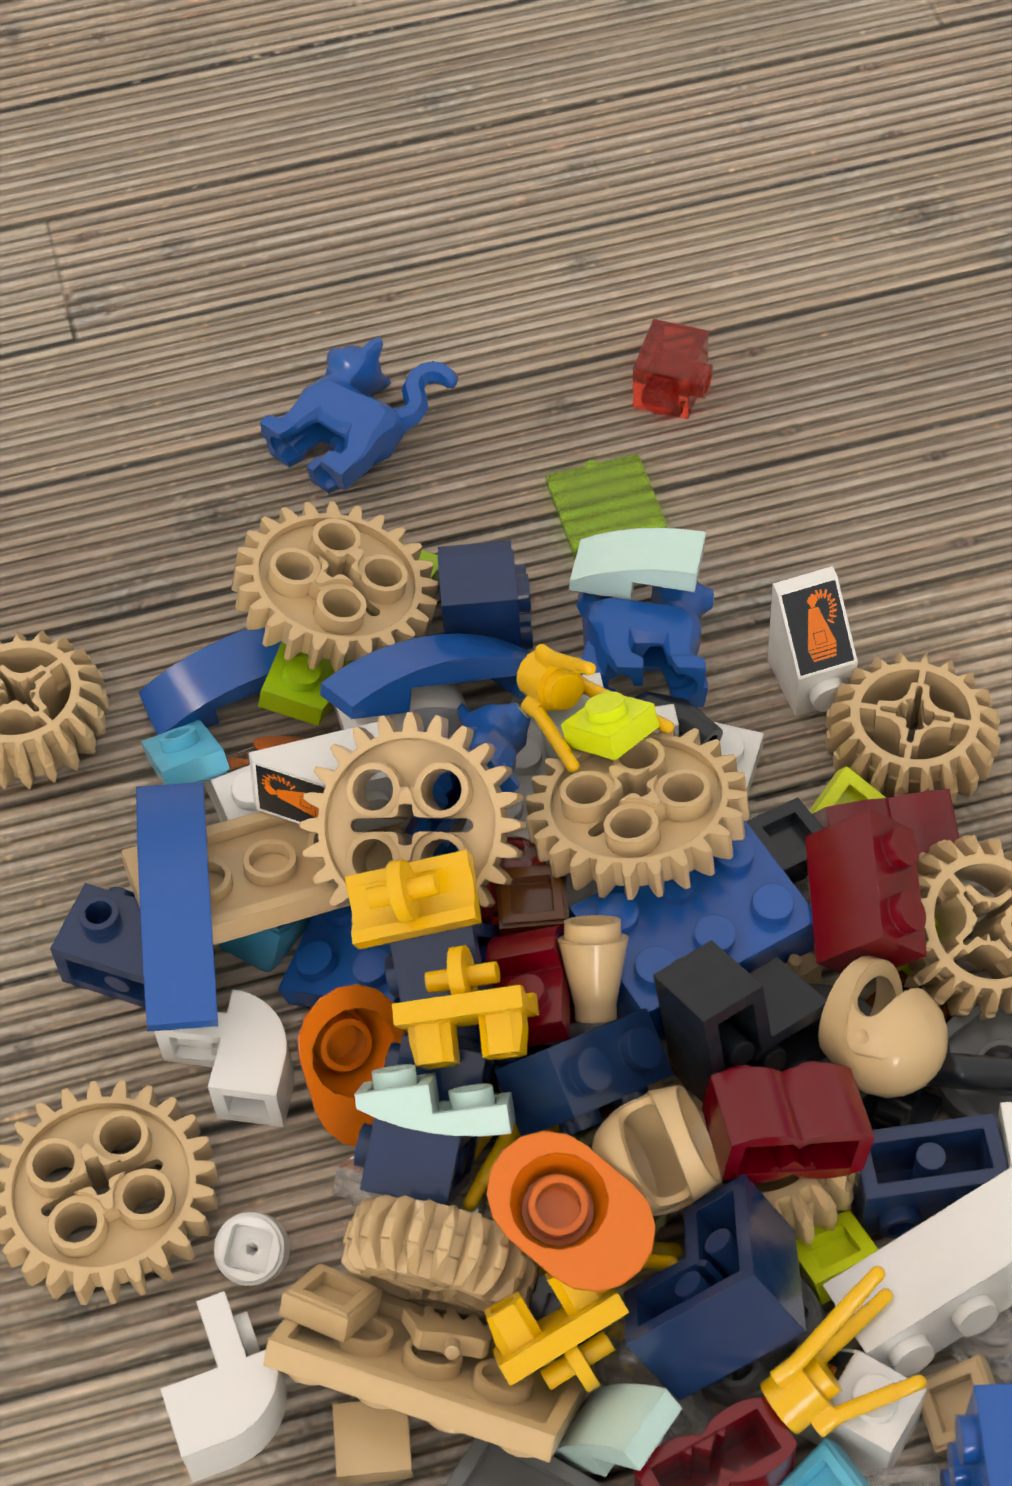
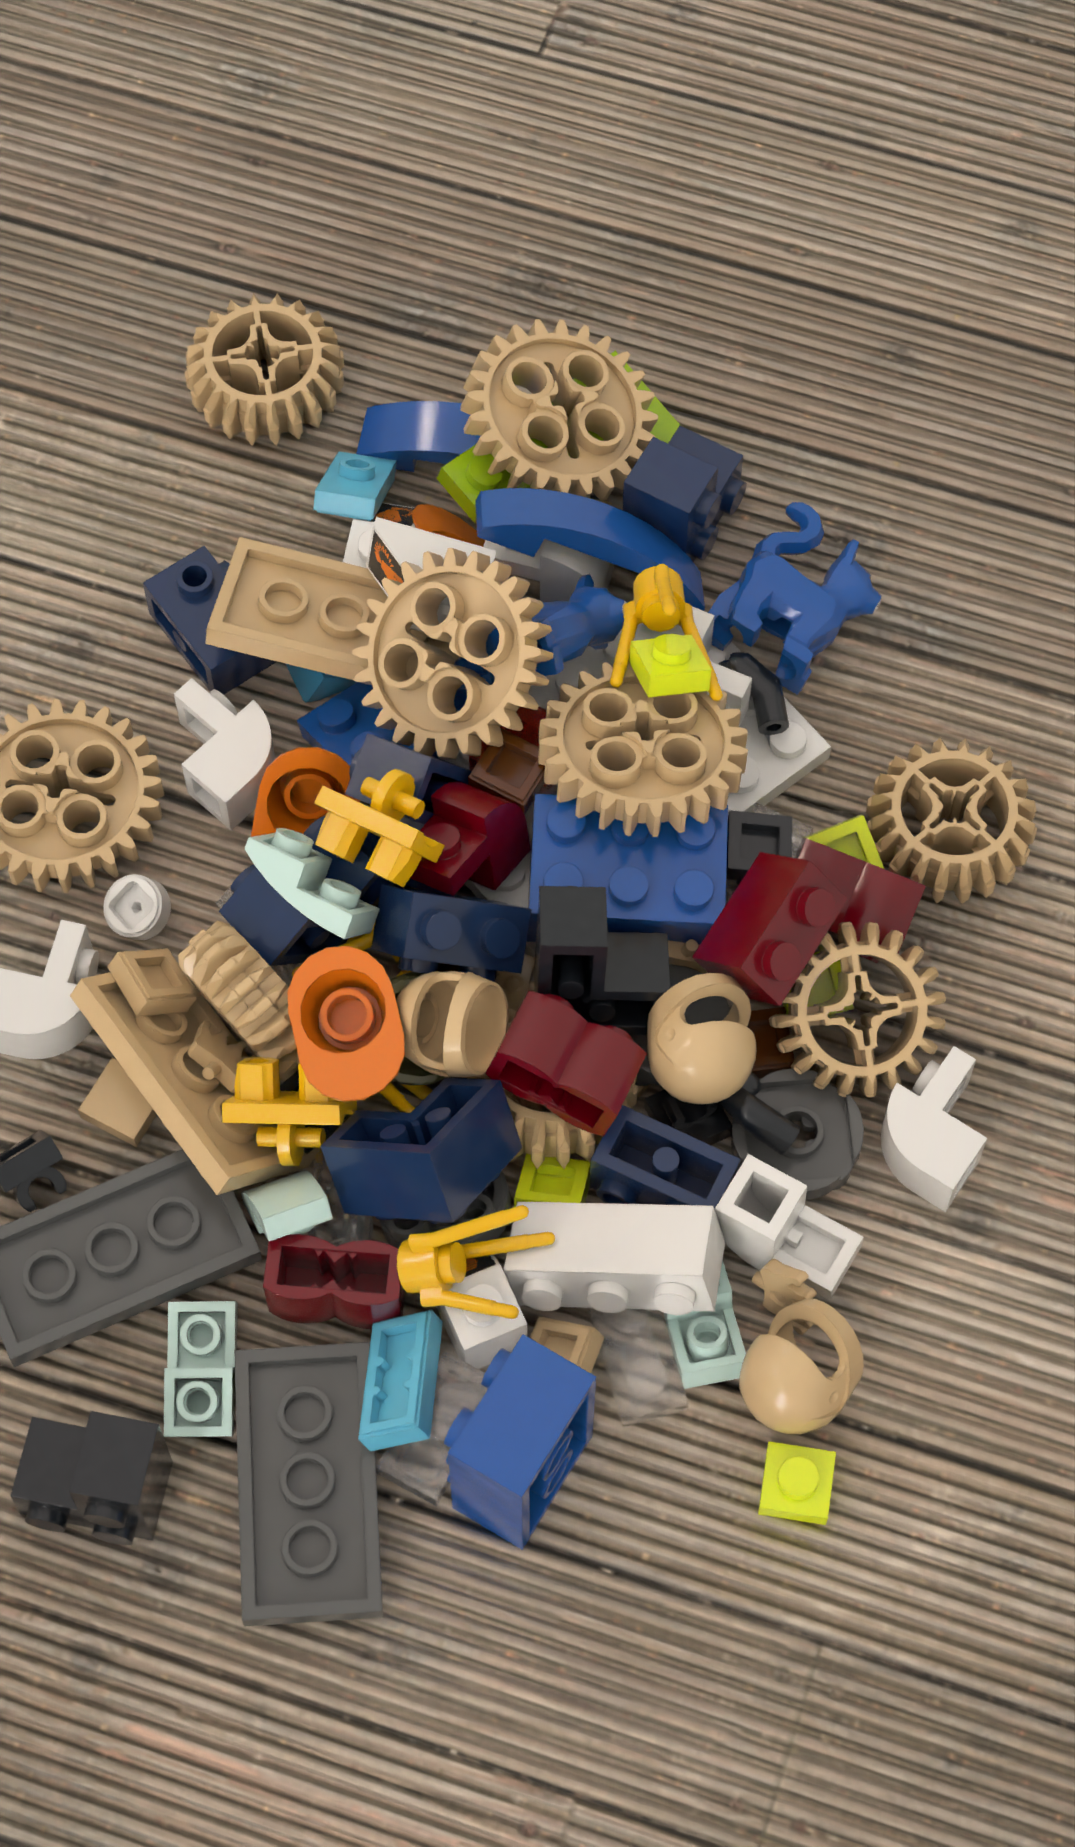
camera: 30 degrees right, 10 degrees up
blue slope [136,782,218,1032] -> none
blue animal [260,337,458,494] -> none
yellow hips [345,850,482,949] -> none
clear neon green piece [545,453,668,559] -> none
tan cone [557,915,628,1023] -> none
light aqua slope [569,528,706,600] -> none
clear red brick [633,319,713,419] -> none
slope [767,566,858,717] -> none

